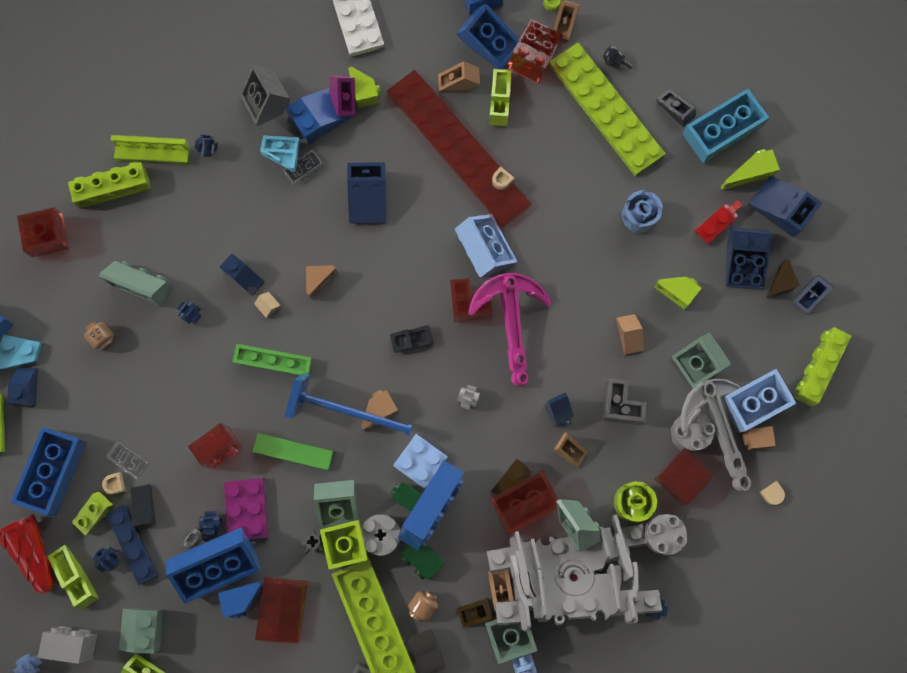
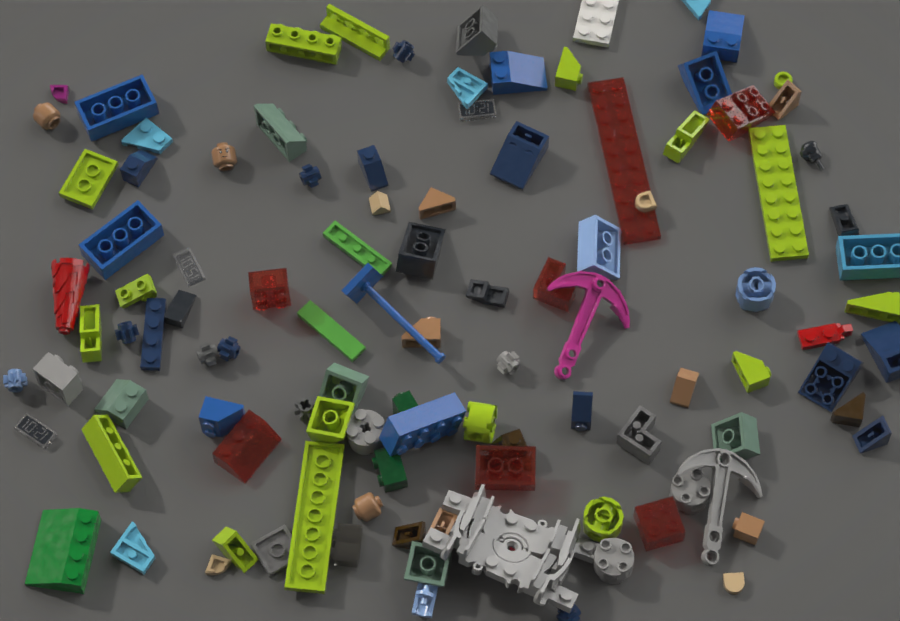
camera: 30 degrees right, 15 degrees down
clear red brick [17,207,69,257] -> none
tan tile [102,472,126,494] -> none
blue brick [166,527,260,604] -> none
magenta plate [224,478,269,540] -> none
magenta slope [329,75,355,116] -> none
light blue plate [393,434,448,489] -> none
medium nougat slope [438,61,480,92] -> none
medium nougat slope [552,433,588,468] -> none
sand green slope [556,499,602,552] -> none
light blue slope [725,369,796,432] -> none
lime brick [794,327,851,407] -> none
none -> black slope [396,222,446,280]
none -> lime brick [463,401,498,444]

